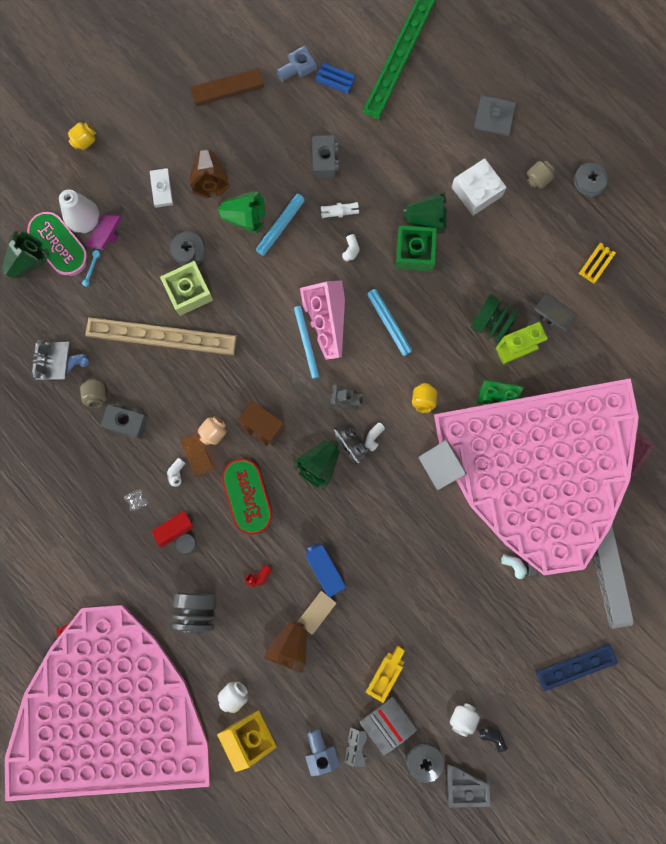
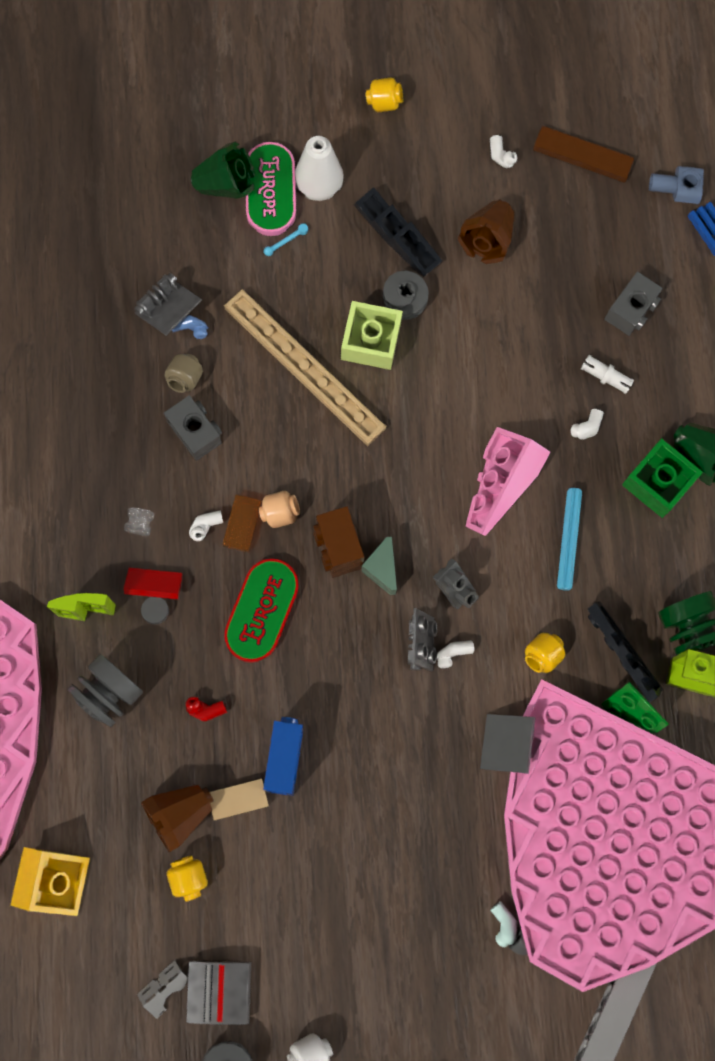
camera: 30 degrees right, 5 degrees down
magenta piece [85,214,122,250] -> none
white plate [150,168,173,208] -> none
green cone [218,191,265,233] -> none
white head [218,682,248,713] -> none
medium azure axle [256,194,305,256] -> none
dark green cone [293,440,340,490] -> none
medium azure bar [294,306,320,379] -> none
sand blue piece [305,728,340,776] -> none
yellow hinge [366,646,405,703] -> none
none -> lime slope [47,593,116,621]
none -> yellow head [167,855,208,901]
none -> black slope [354,187,442,277]
none -> sand green slope [361,537,397,595]
none -> white arm [490,135,517,168]
none -> black wing [587,601,664,703]

